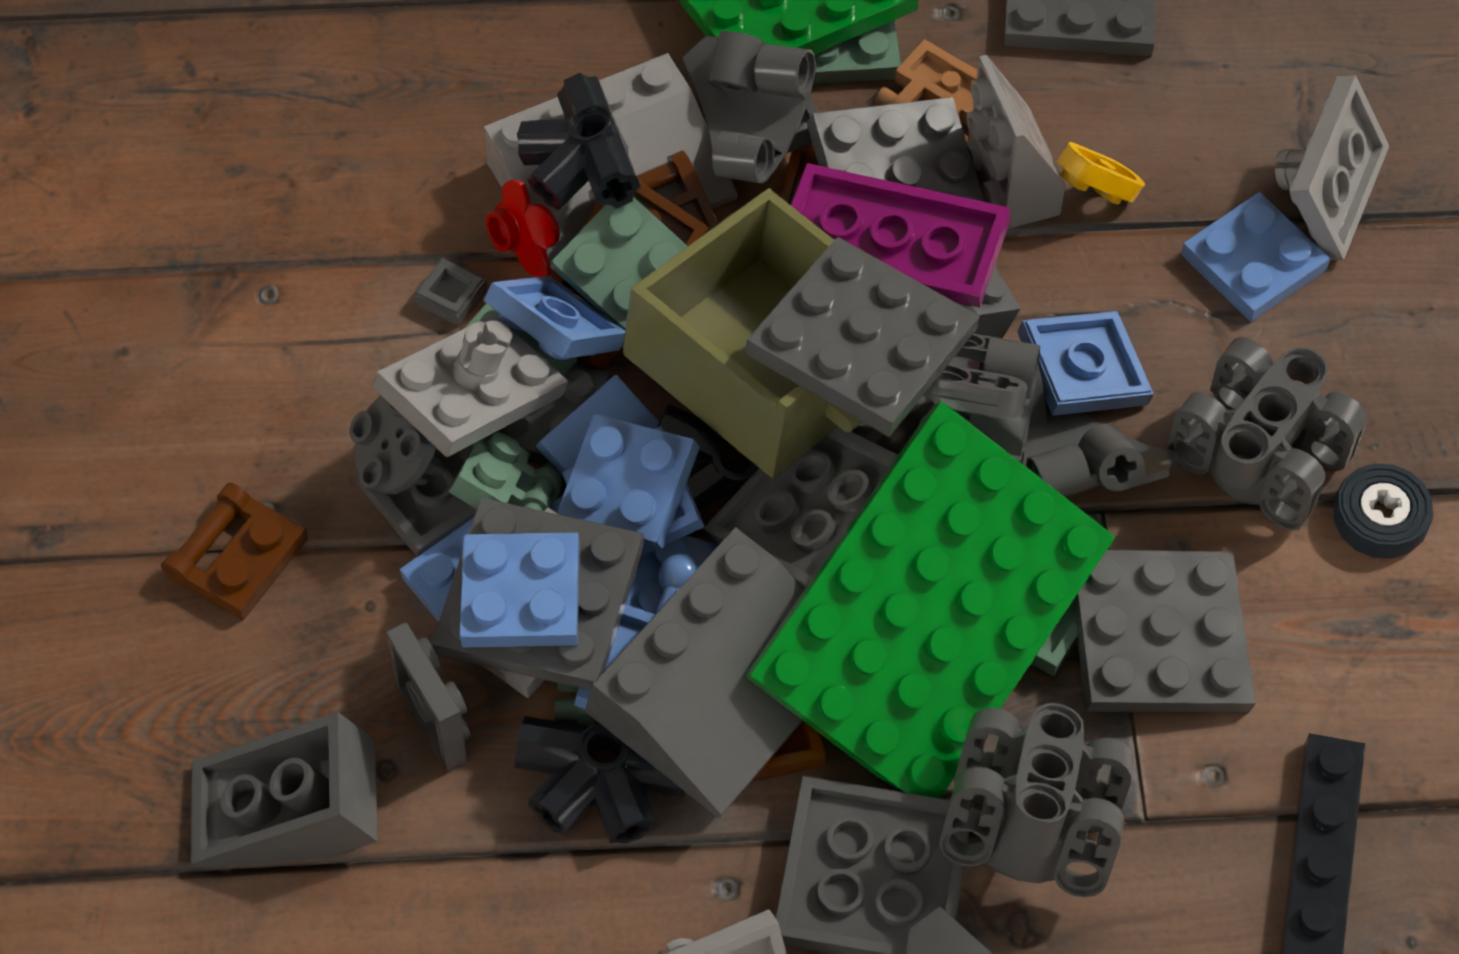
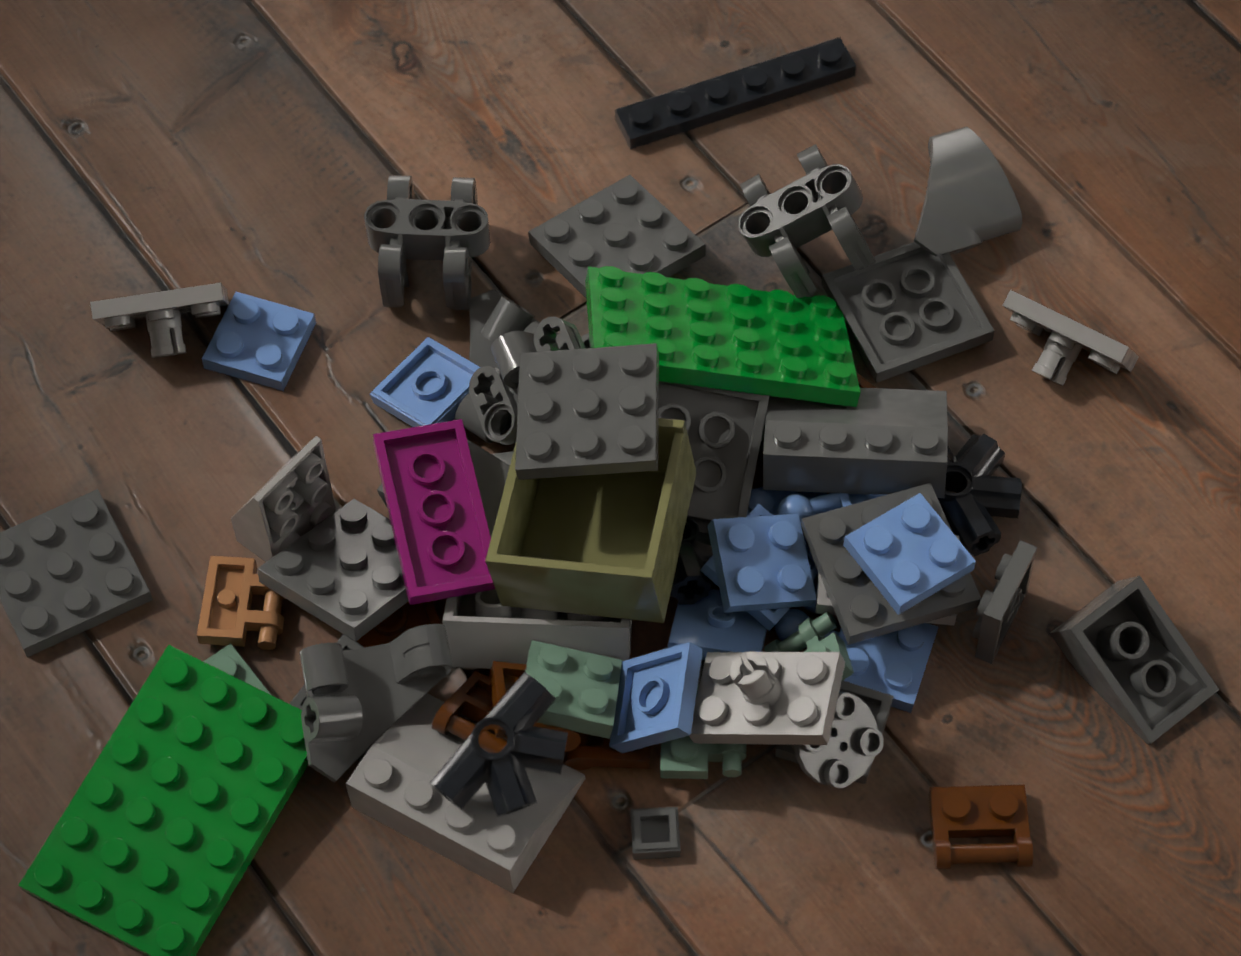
camera: 120 degrees left, 0 degrees up
red plate [486,179,560,277] -> none
yellow plate [1057,142,1145,205] -> none
black bush [1334,463,1433,559] -> none

